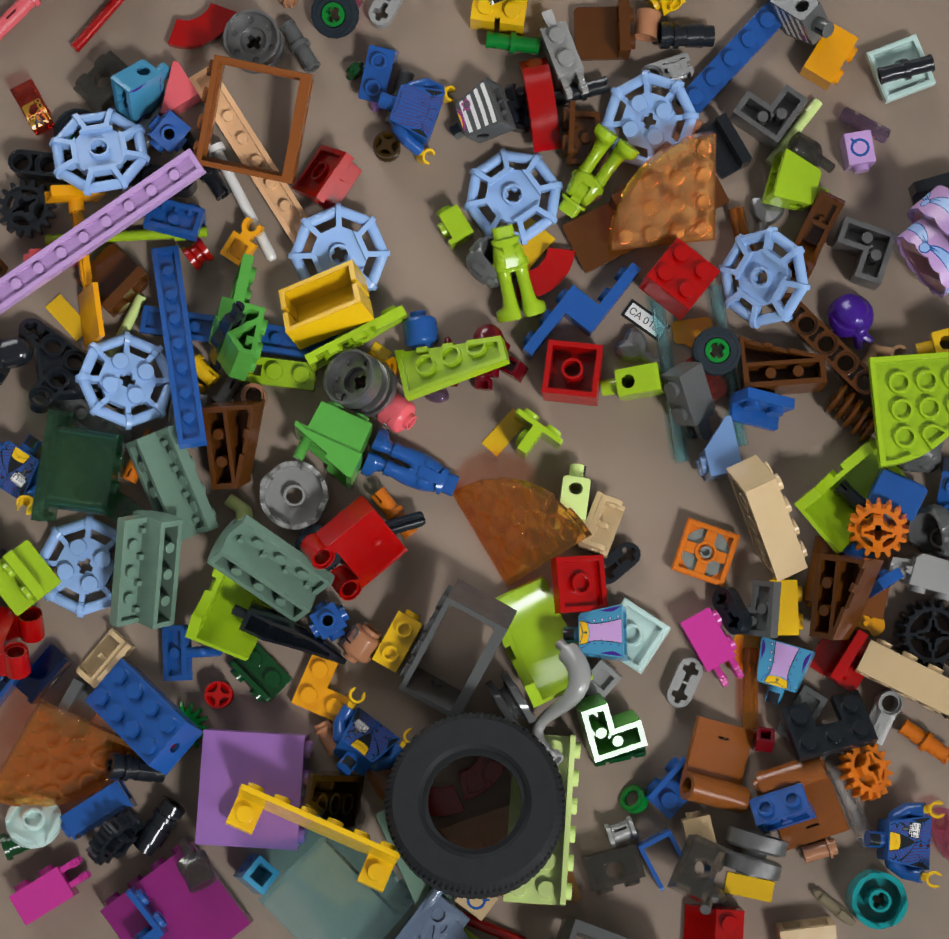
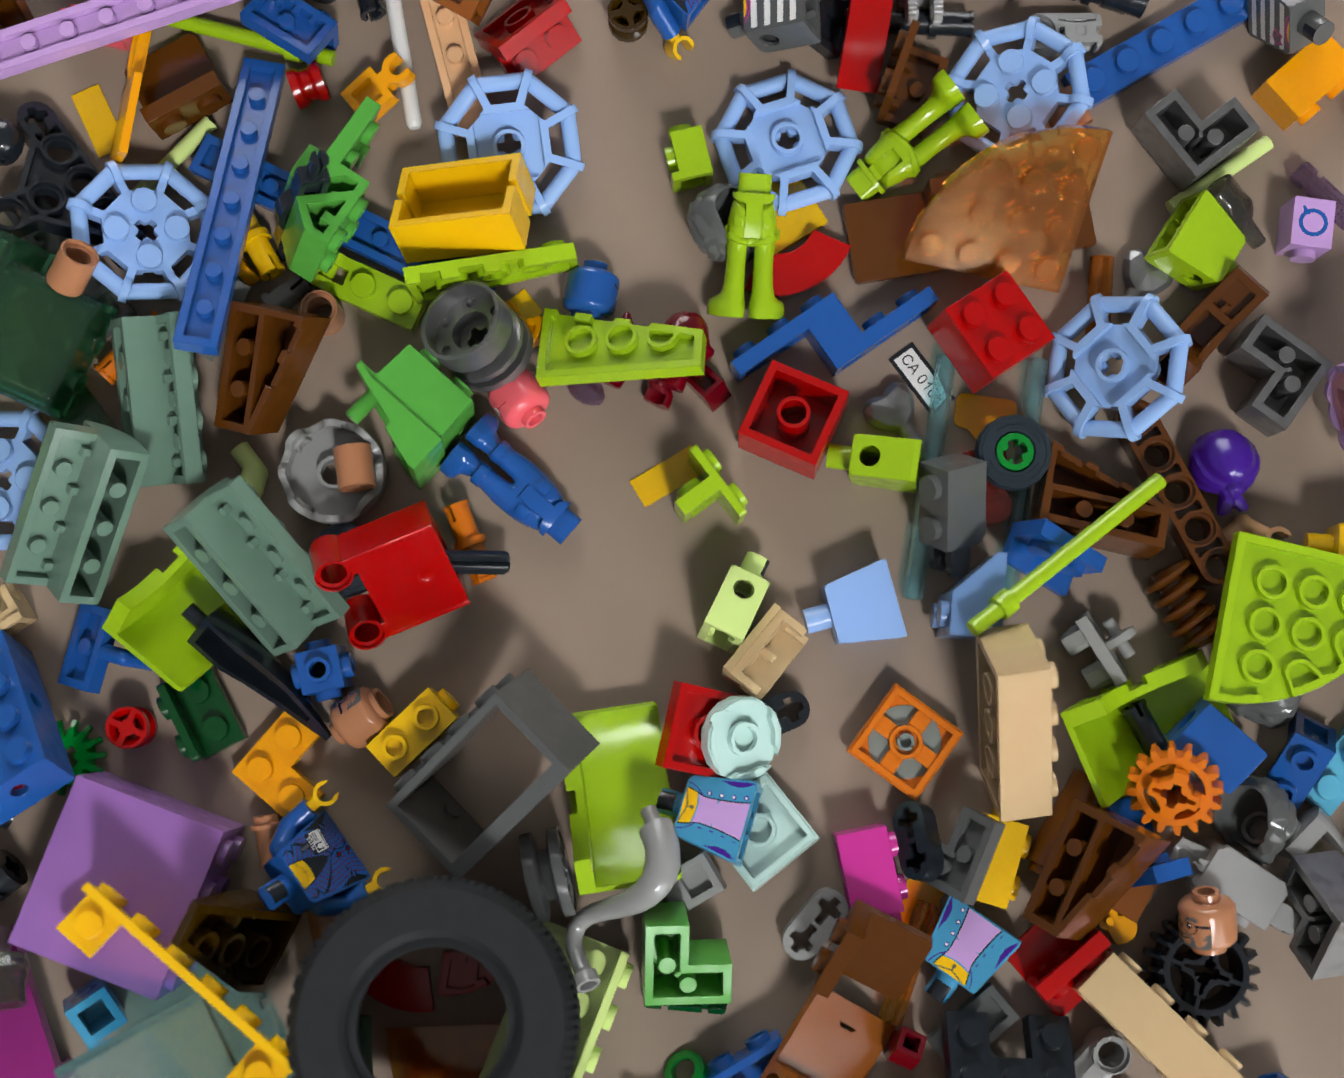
camera: 15 degrees right, 0 degrees up
clear orange plate [453,477,592,586] -> none
black panel [695,112,752,179] -> none
none -> nougat beam [46,239,100,297]
none -> nougat beam [333,442,376,493]
none -> light aqua tile [701,695,781,781]
none -> light blue torso [802,559,907,644]
none -> reddish brown bracket [811,899,933,999]
none -> lime bar [966,473,1167,637]
none -> light grey hips [1060,610,1137,690]
none -> nougat head [1177,886,1238,956]

